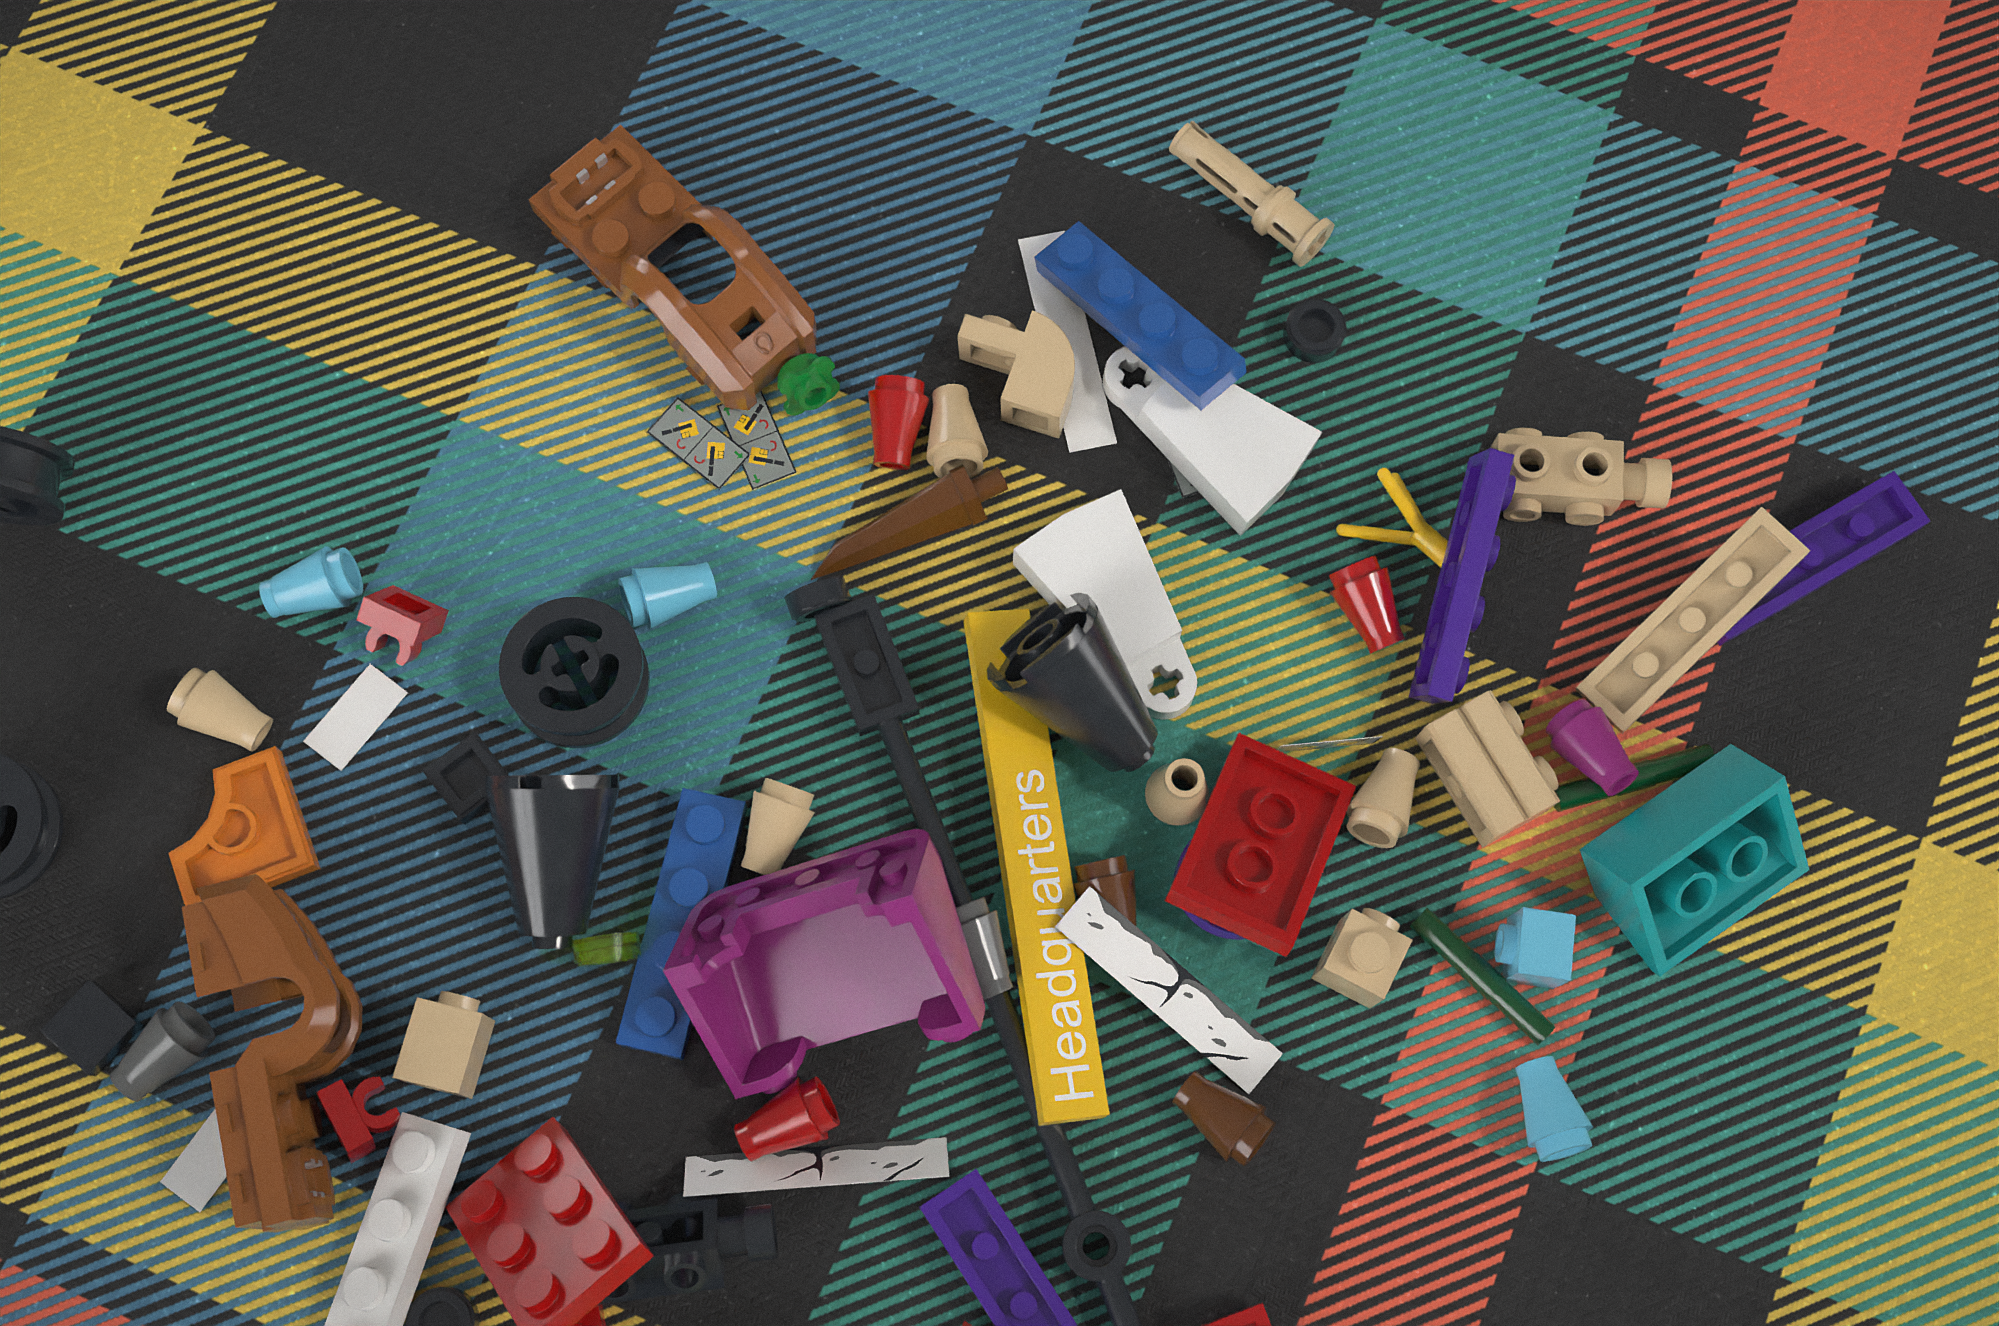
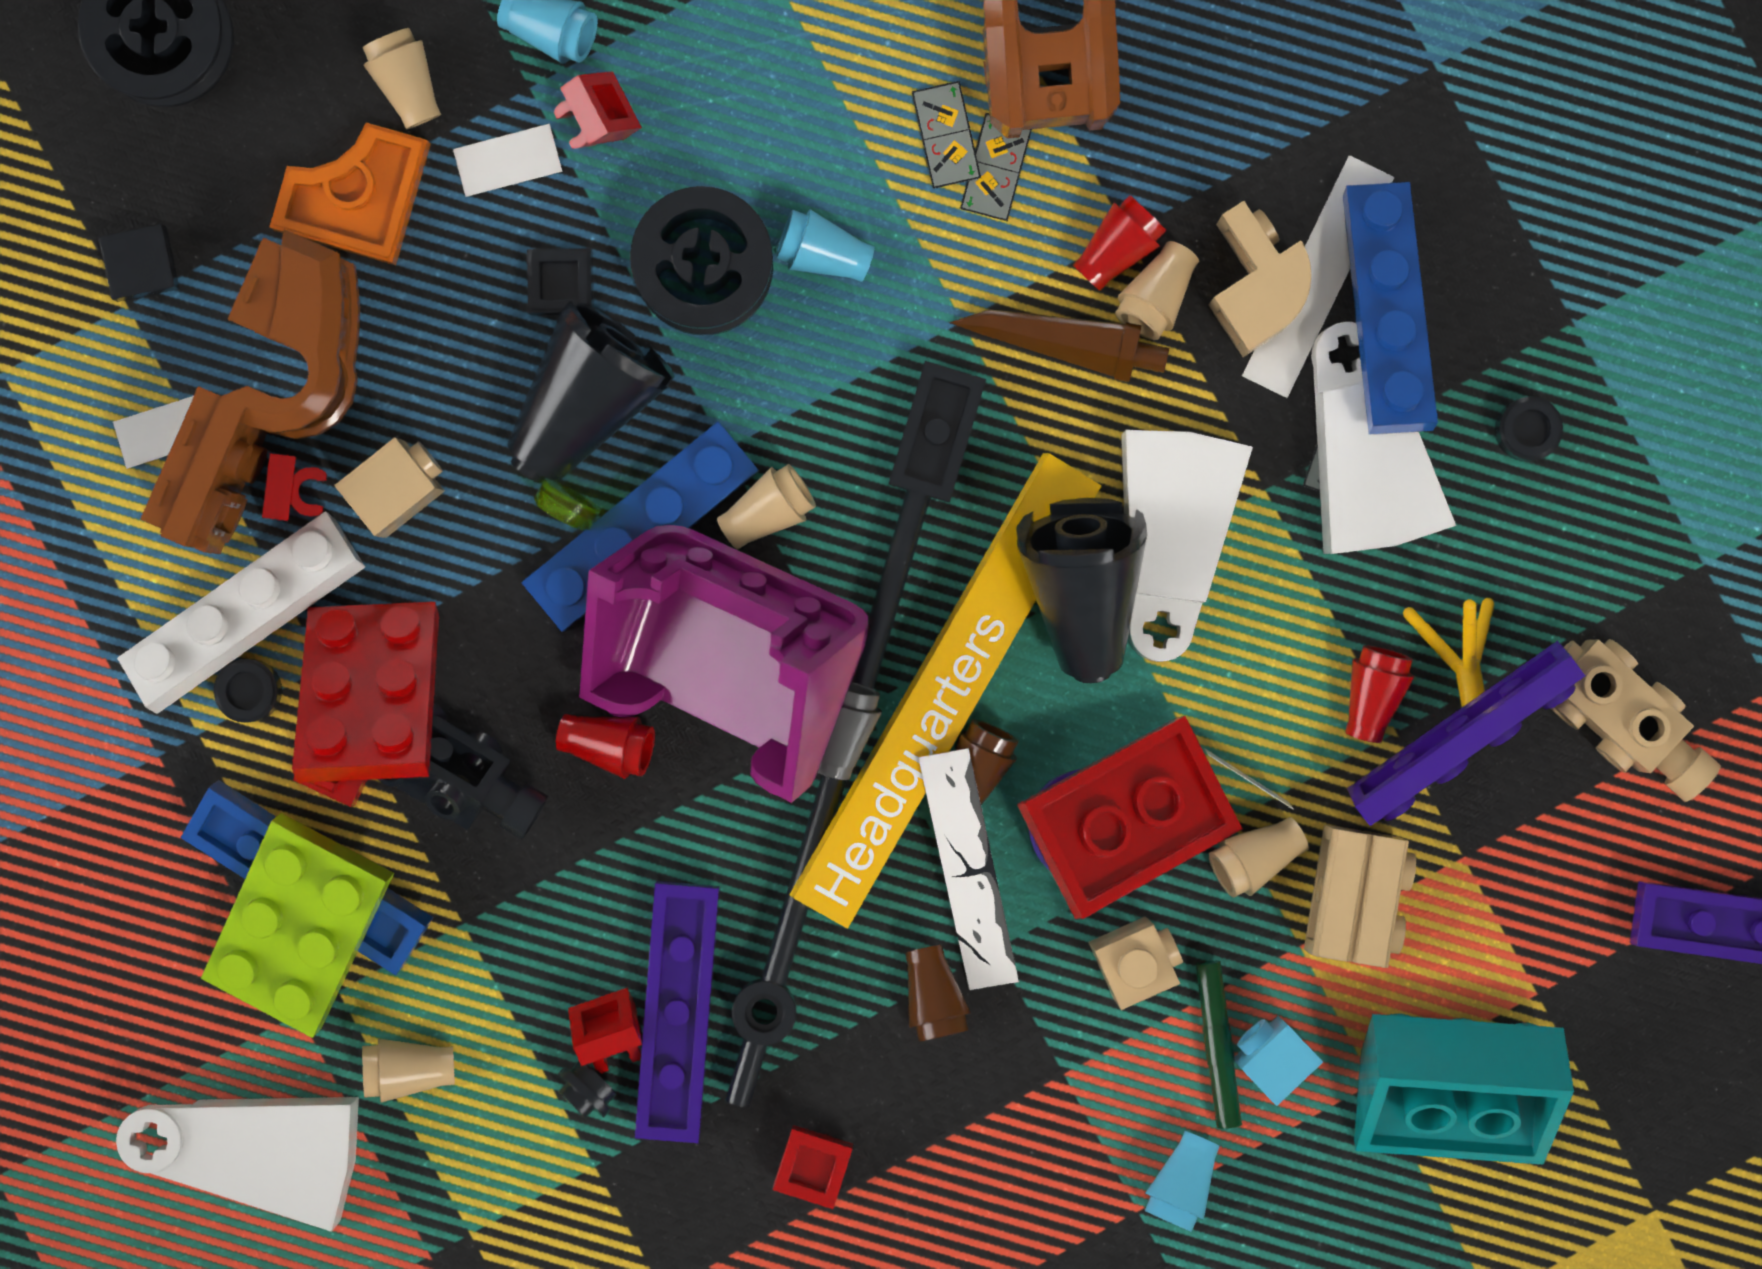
camera: 45 degrees right, 15 degrees up
dark grey cone [110,1001,215,1102] -> none
white sticker [683,1137,949,1197] -> none
green plate [777,353,840,416] -> none
black tile [784,576,852,622] -> none
tan cone [1145,758,1209,825] -> none
tan pin [1169,121,1335,267] -> none
magenta cone [1546,699,1639,796] -> none
dark green piece [1554,744,1715,812] -> none
tan plate [1576,507,1810,734] -> none

